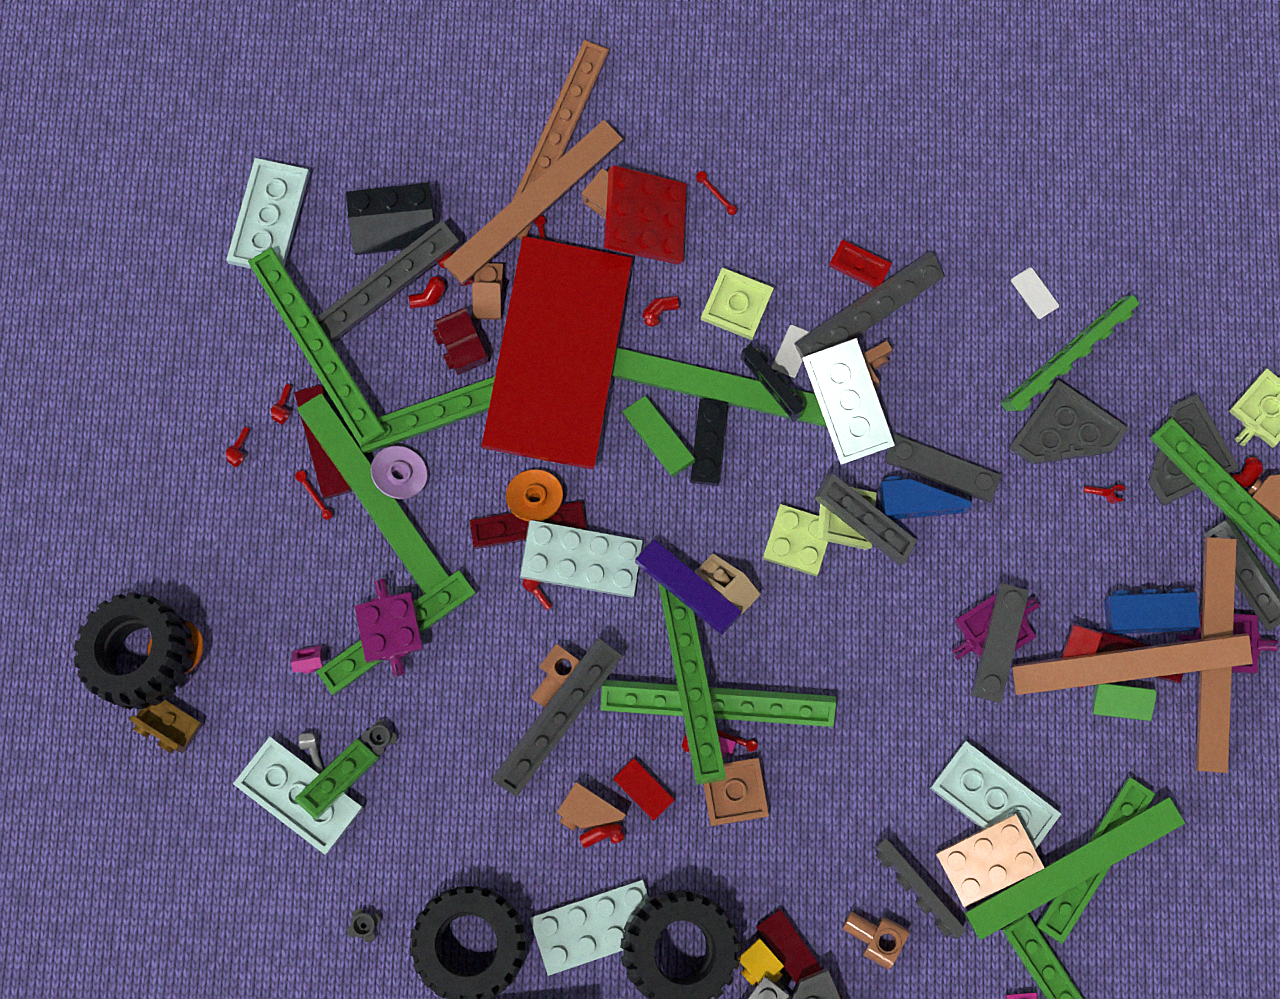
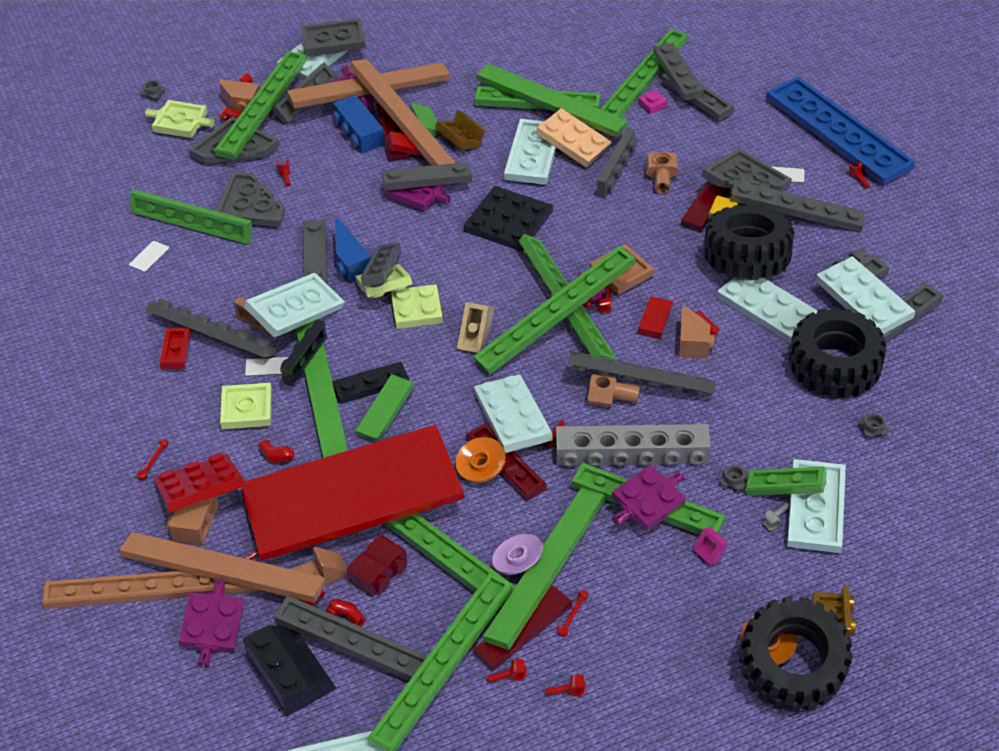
camera: 115 degrees left, 30 degrees down
dark purple tile [635,539,742,635] -> none
none -> magenta plate [179,579,244,668]
none -> pearl gold bracket [435,110,485,150]
none -> black plate [463,185,553,252]
none -> light grey brick [556,424,711,467]

